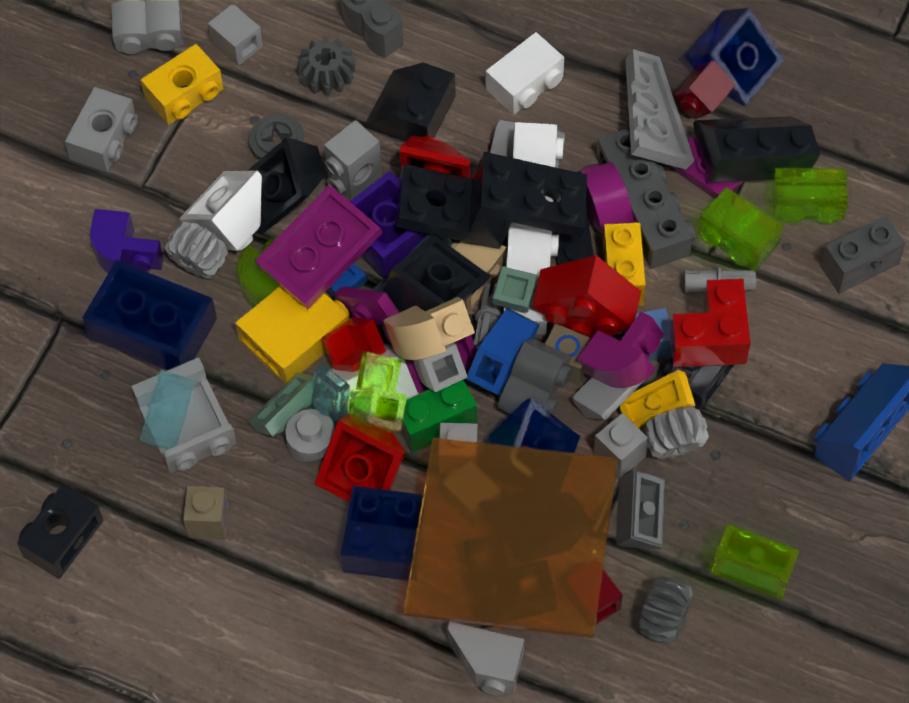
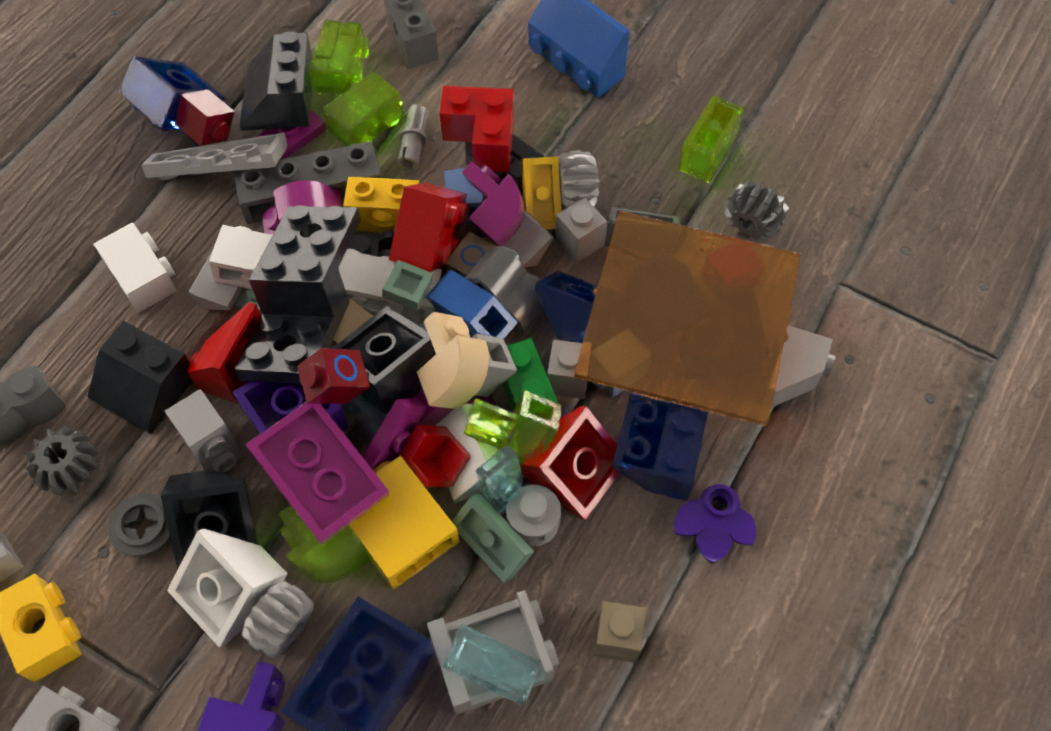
camera: 85 degrees left, 0 degrees up
none -> dark red brick [297,348,370,404]
none -> dark purple plate [674,484,756,563]

